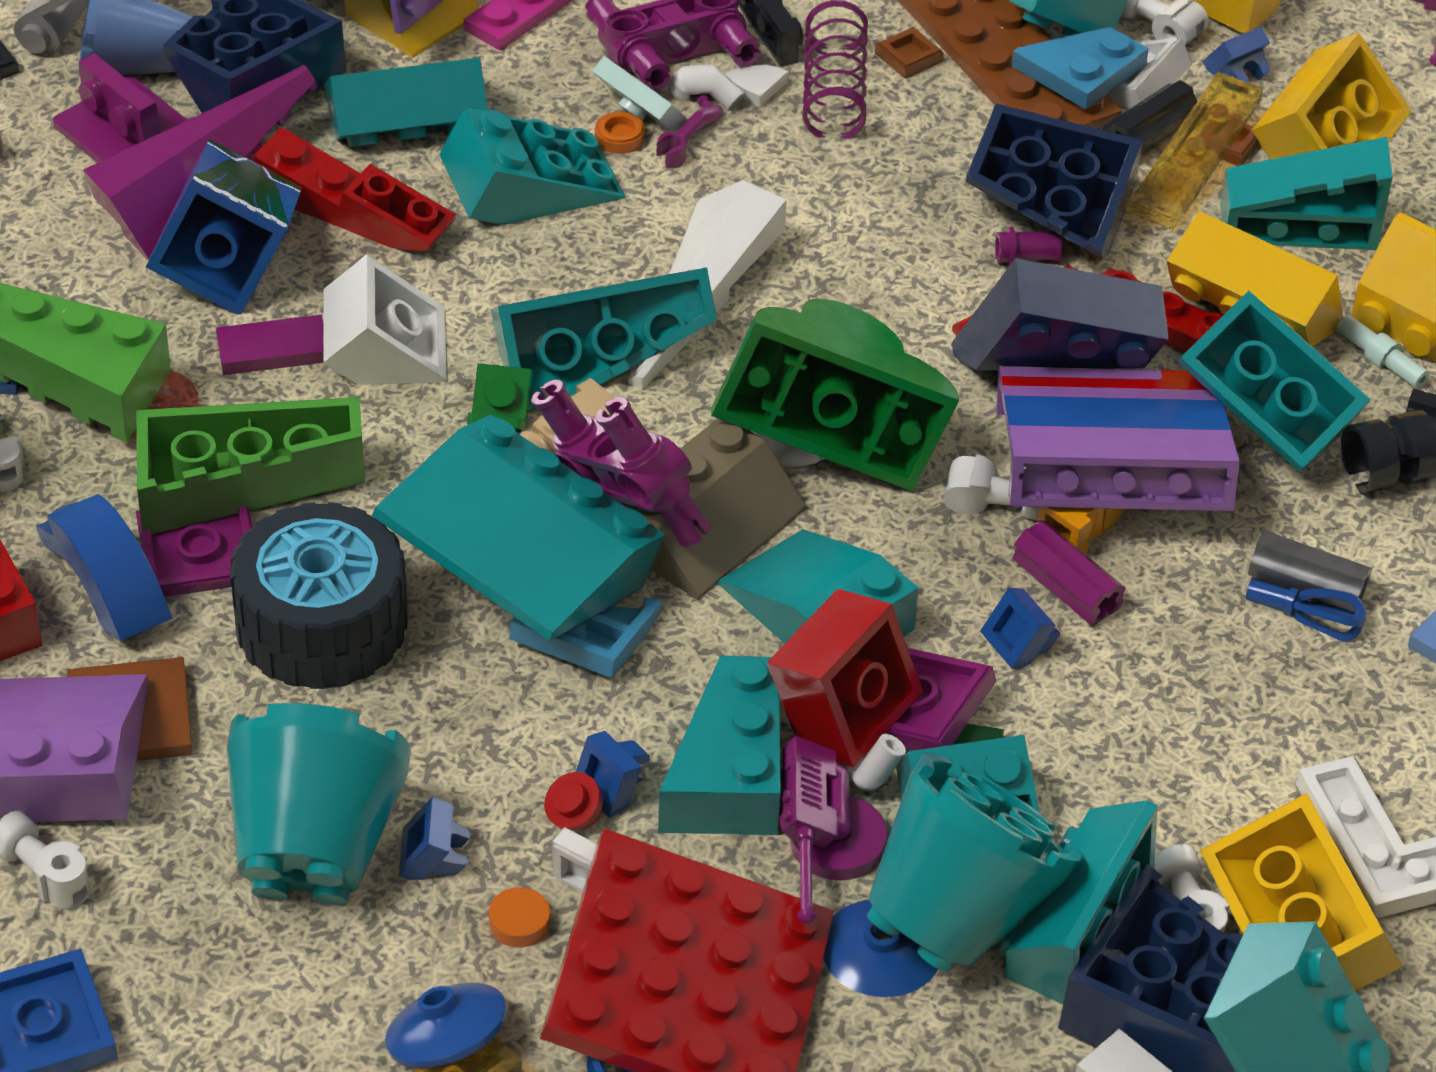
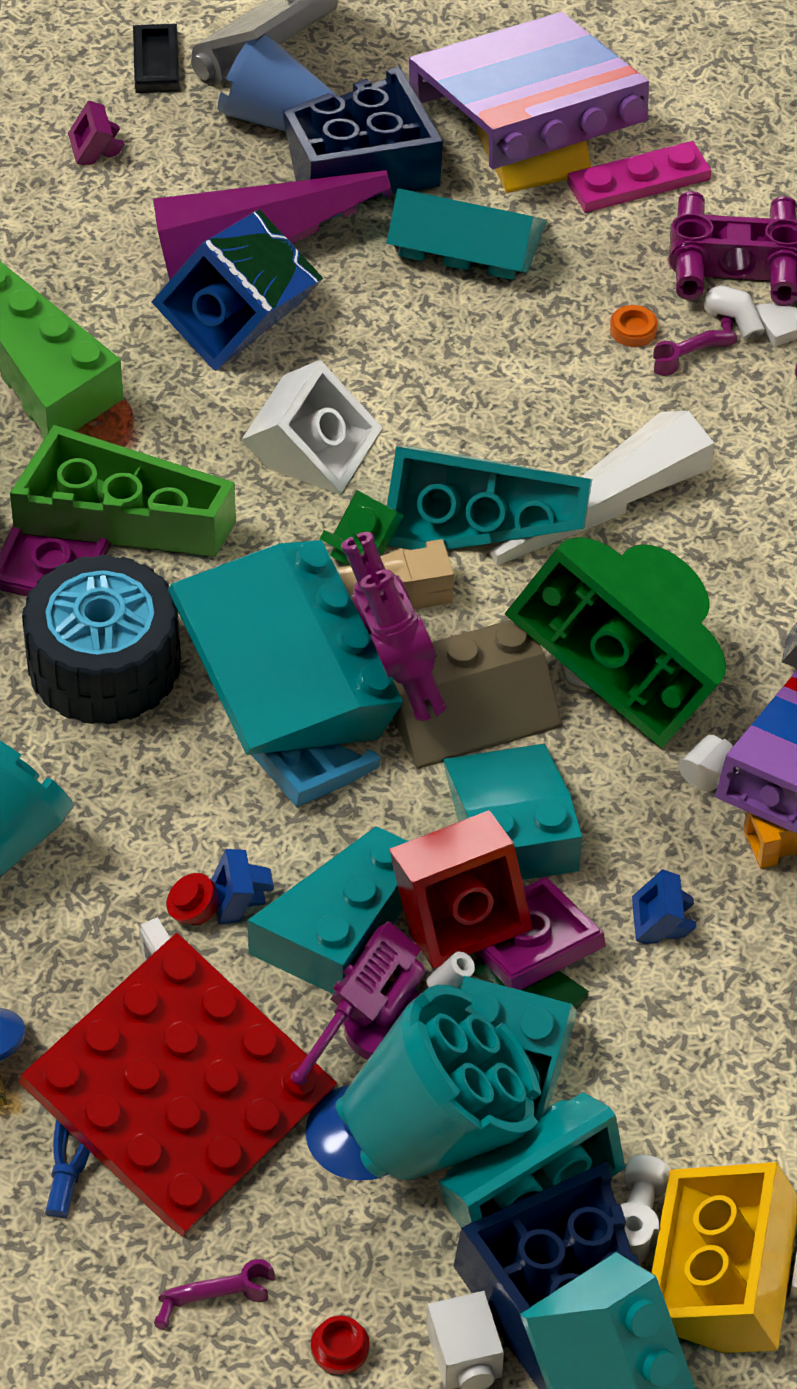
camera: 30 degrees right, 5 degrees up
magenta bracket [53,53,188,163] -> none
magenta tile [216,315,324,375] -> none
red slope [252,127,456,251] -> none
blue tile [399,796,470,880] -> none
teal slope [439,107,625,225] -> none
orange tile [488,887,550,948] -> none
light aqua plate [592,56,688,132] -> none
magenta axle [1012,520,1126,625] -> none

